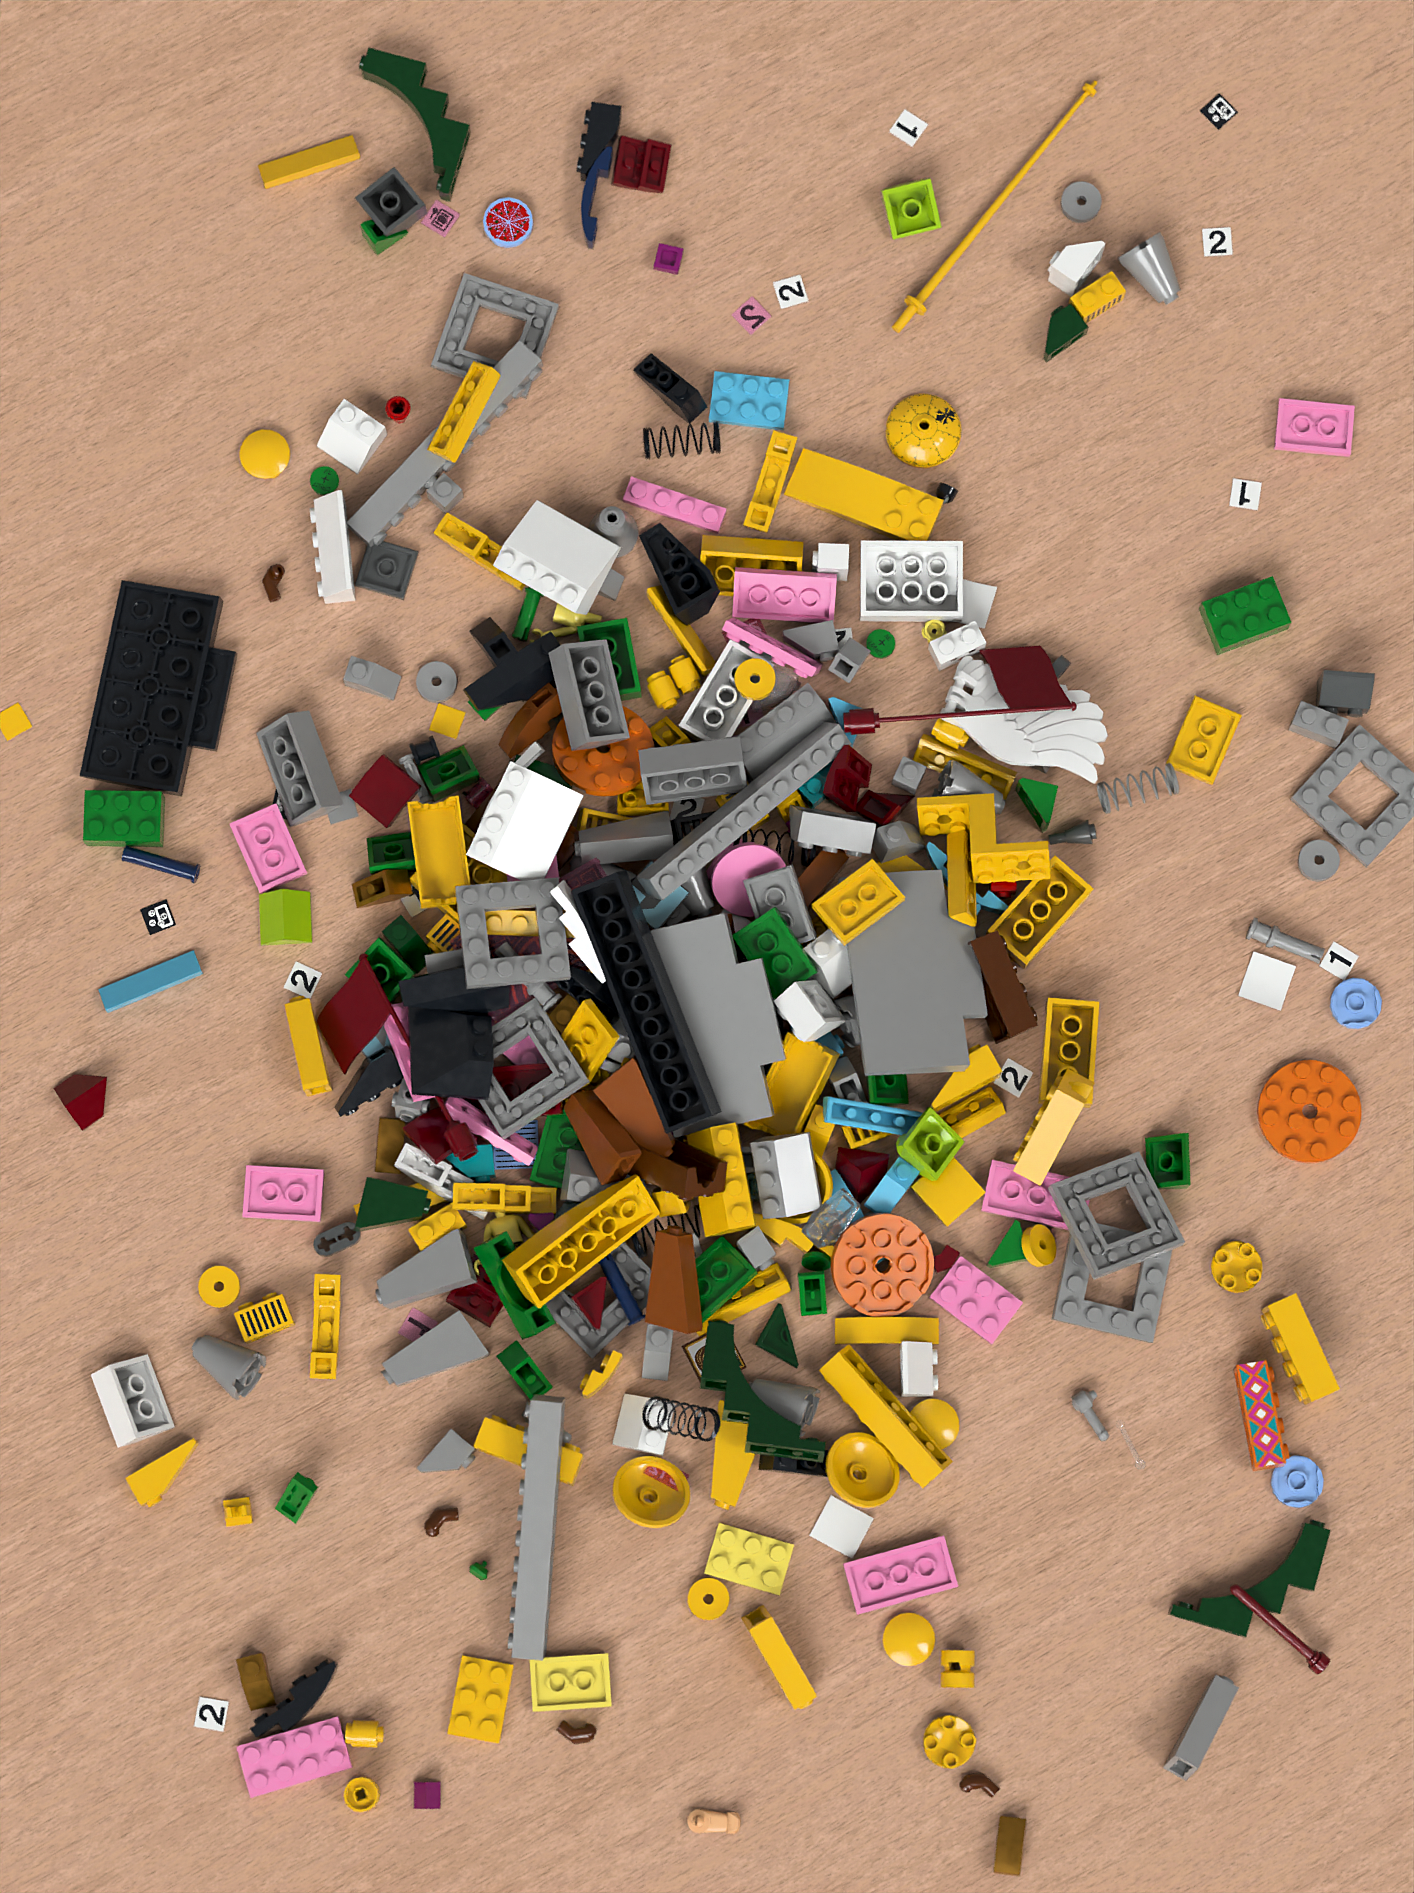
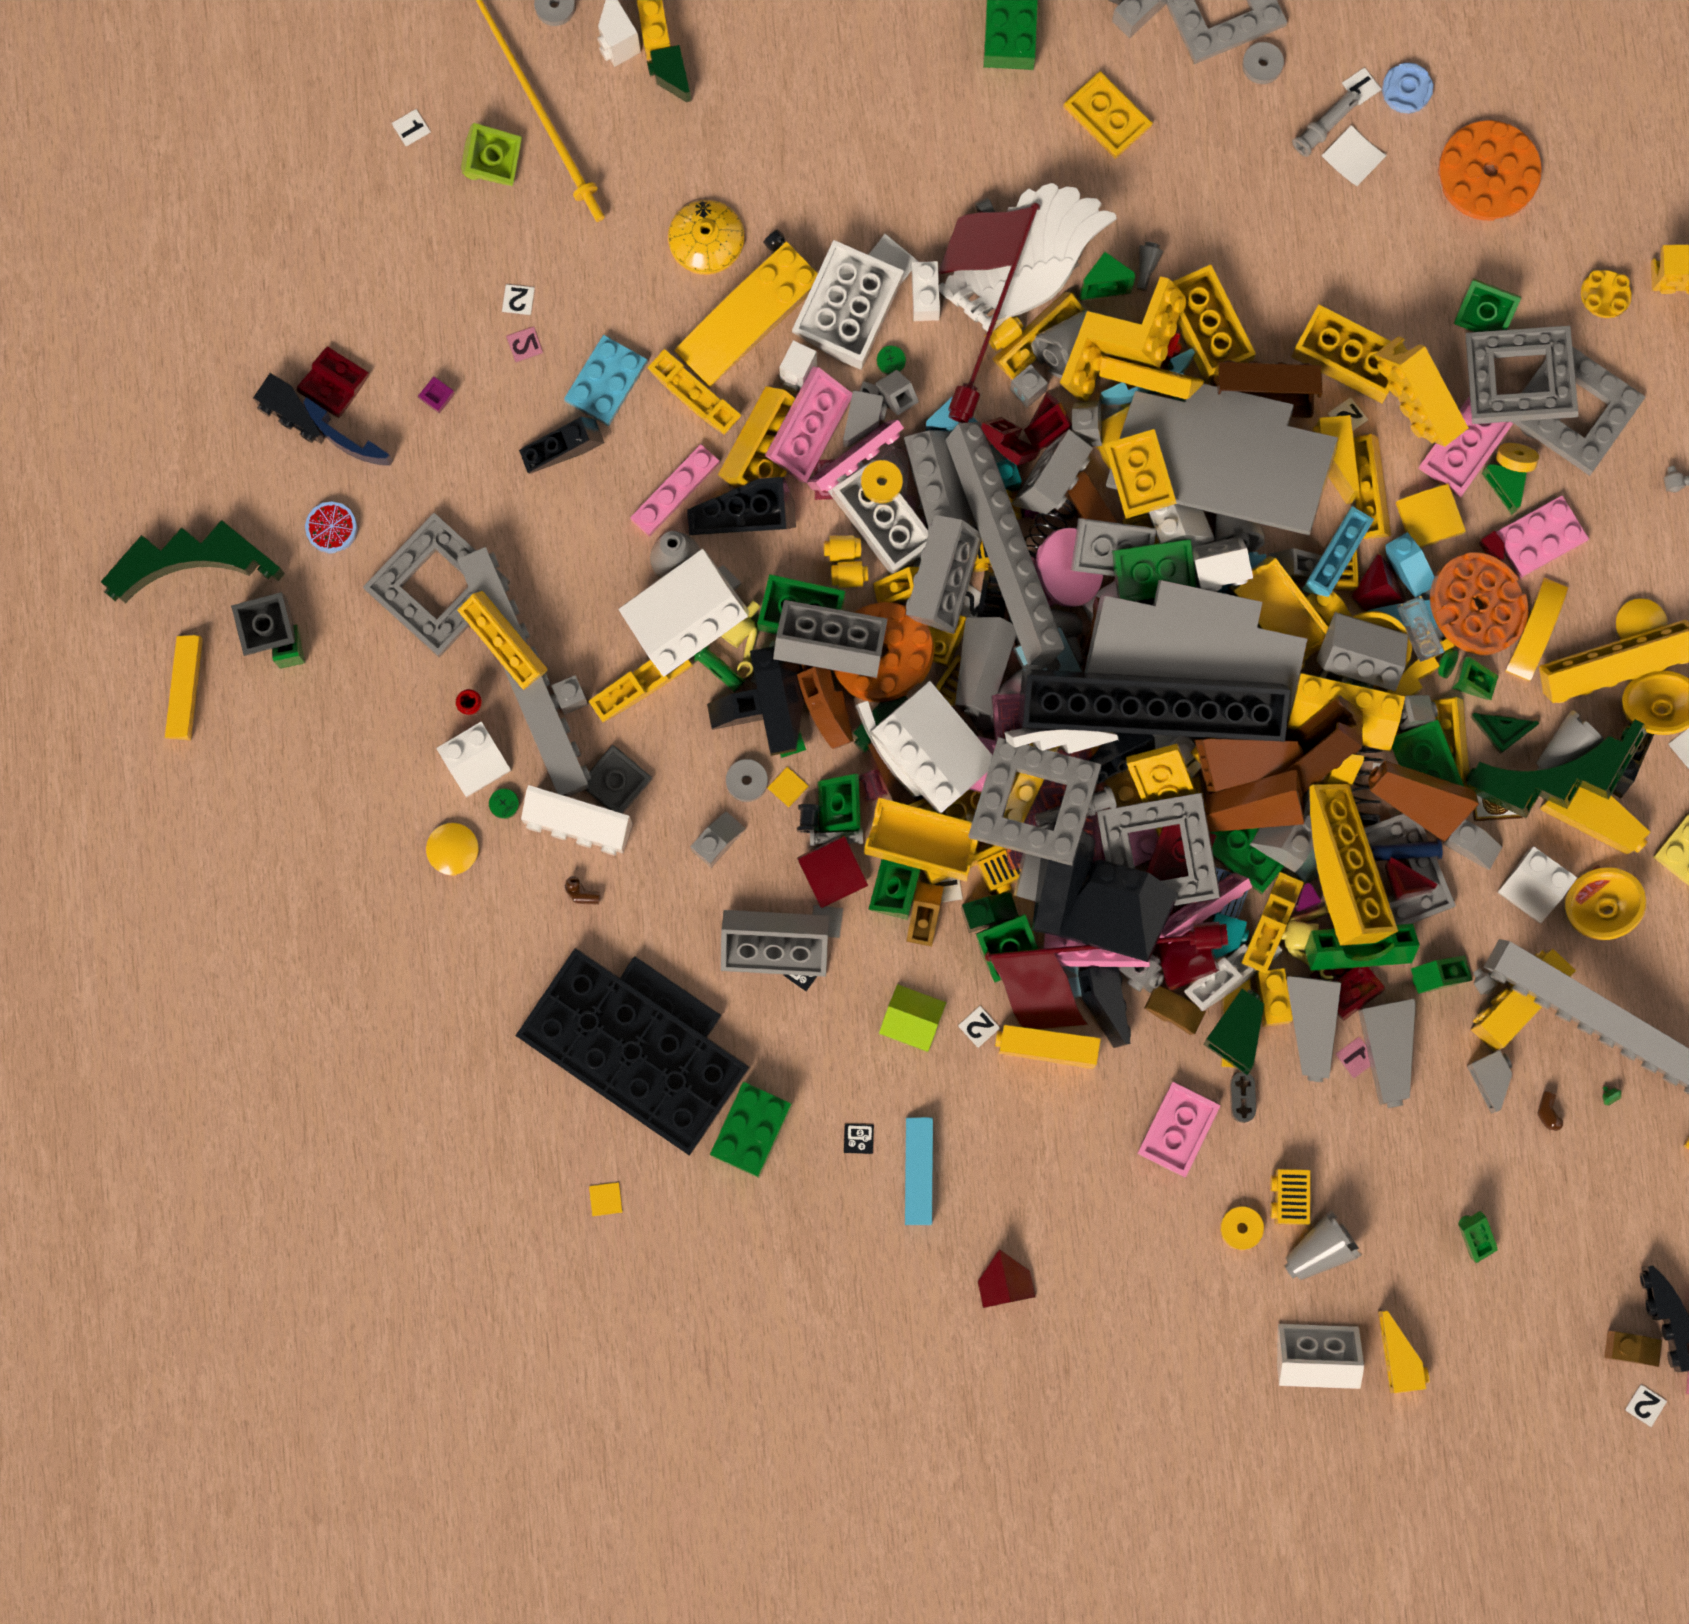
camera: 65 degrees left, 0 degrees up
dark blue pin [122,845,201,884] -> none
yellow tile [223,1497,253,1527] -> none
bright pink plate [230,803,307,894] -> none
yellow slope [310,1274,341,1379] -> none
clear pink sticker [421,200,460,238] -> none
yellow slope [580,1350,623,1399] -> none
black piece [642,1396,720,1442] -> none
black piece [643,422,721,460] -> none
yellow slope [646,585,716,677] -> none
green slope [866,1074,909,1106] -> none
lime slope [896,1107,965,1181] -> none
white slope [900,1341,938,1397] -> none
light yellow plate [922,620,947,642] -> none
light grey piece [1097,763,1179,814] -> none

